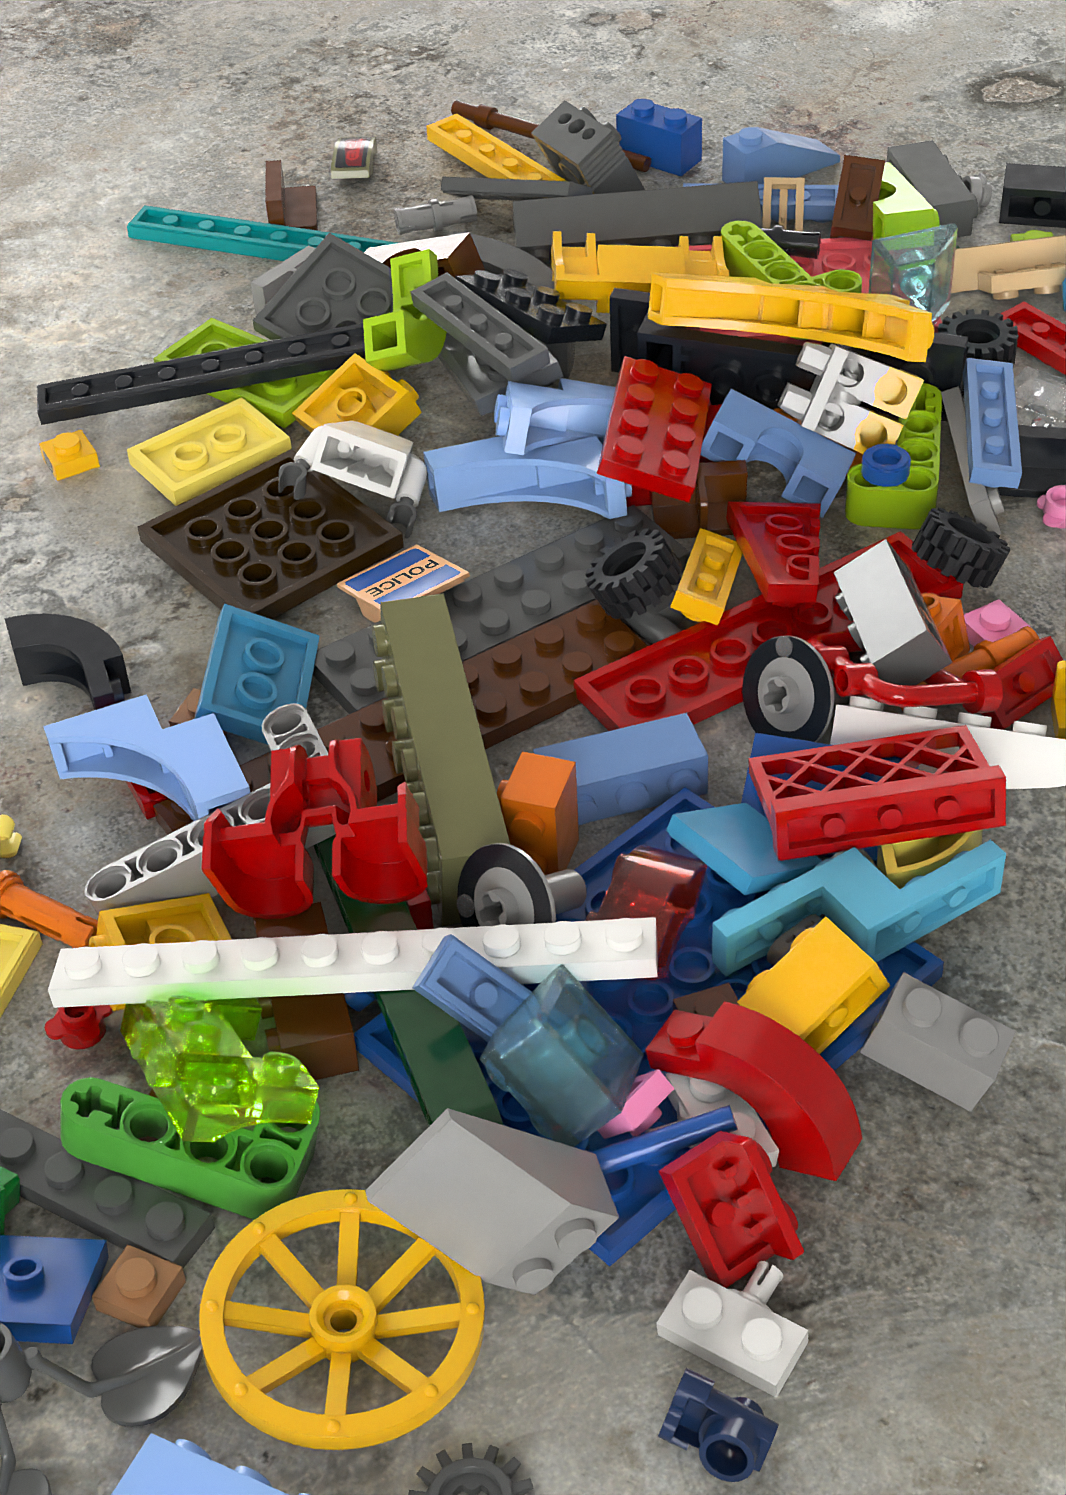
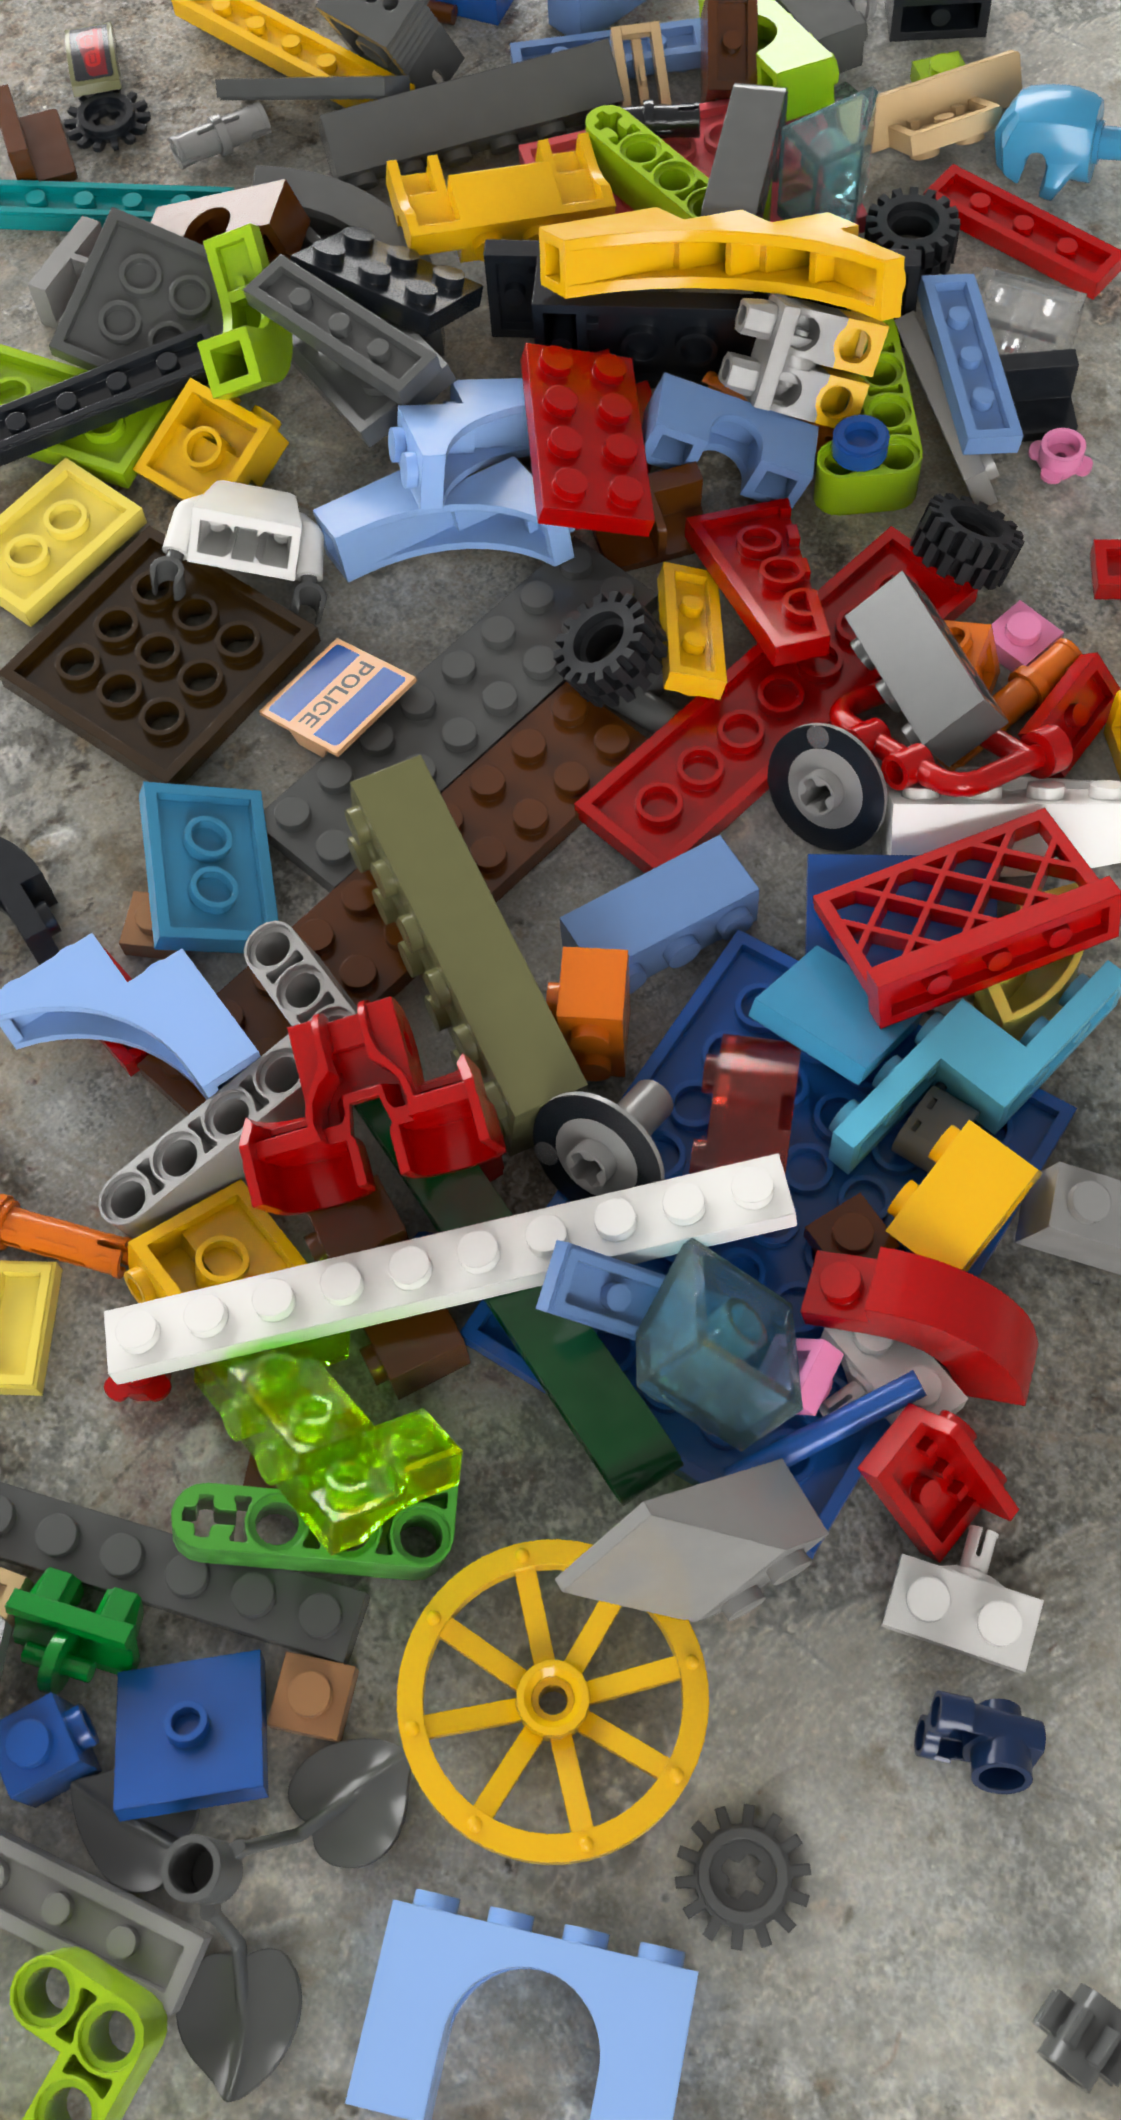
camera: 10 degrees left, 20 degrees up
none -> black gear [64,89,151,153]
none -> dark grey beam [701,82,788,218]

